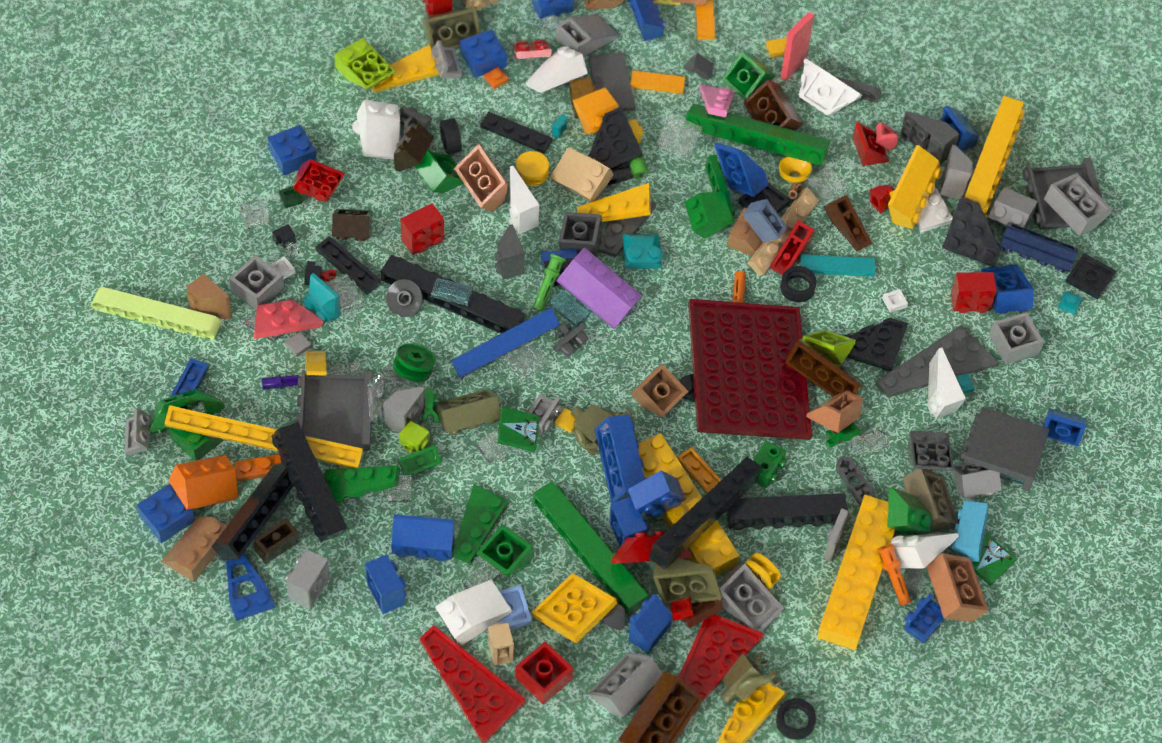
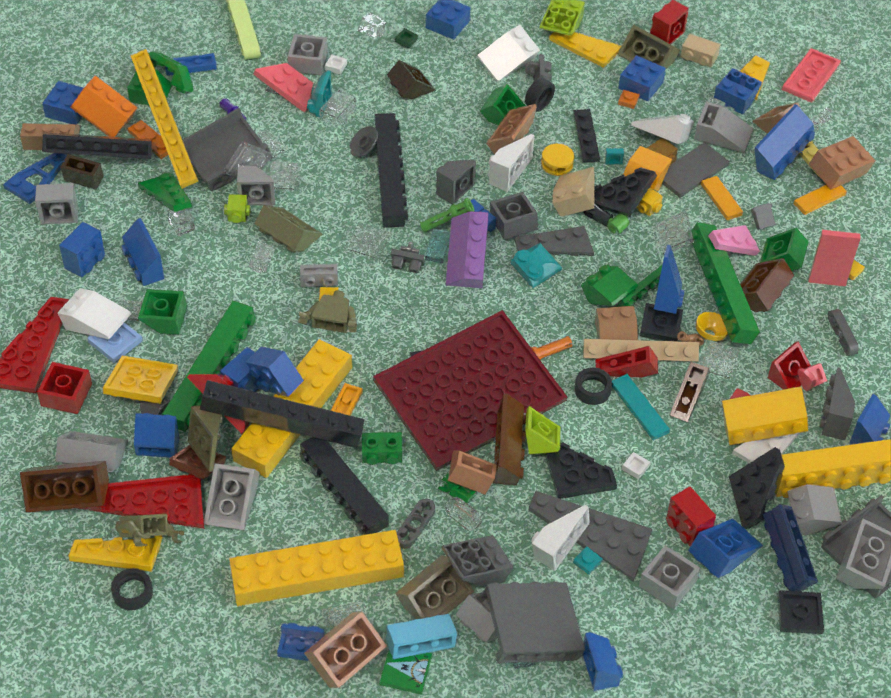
camera: 60 degrees right, 5 degrees down
light grey bracket [125,408,150,456] -> none
medium nougat slope [186,274,232,319] -> none
black brick [271,422,348,542] -> none
black piece [272,224,300,258] -> none
light grey tile [285,332,312,357] -> none
red slope [293,159,345,202] -> none
black piece [304,261,337,285] -> none
yellow slope [305,350,326,375] -> none
black plate [316,236,381,295] -> none
green wheel [392,343,436,382] -> none
dark brown slope [394,123,434,172] -> none
green plate [397,445,442,478] -> none
red brick [400,203,444,255] -> none
green plate [423,389,439,423] -> none
clear light blue plate [431,278,473,306] -> none
light grey bracket [432,40,462,79] -> none
blue tile [451,307,560,377] -> none
green wing [452,484,508,565] -> none
tan brick [488,623,514,666] -> none
green tile [497,407,539,452] -> none
red plate [513,39,552,59] -> none
yellow wing [577,183,651,222] -> none
blue slope [594,414,646,503] -> none
medium nougat slope [630,364,689,417] -> none
red tile [670,598,694,621] -> none
sand blue brick [743,199,787,242] -> none
yellow head [745,553,781,590] -> none
white wing [799,58,862,116] -> none
light grey plate [824,508,849,561] -> none
orange pin [877,544,912,606] -> none
green slope [887,488,932,535] -> none
white slope [890,533,959,568] -> none
light grey slope [940,145,974,200] -> none
teal plate [1057,291,1082,315] -> none

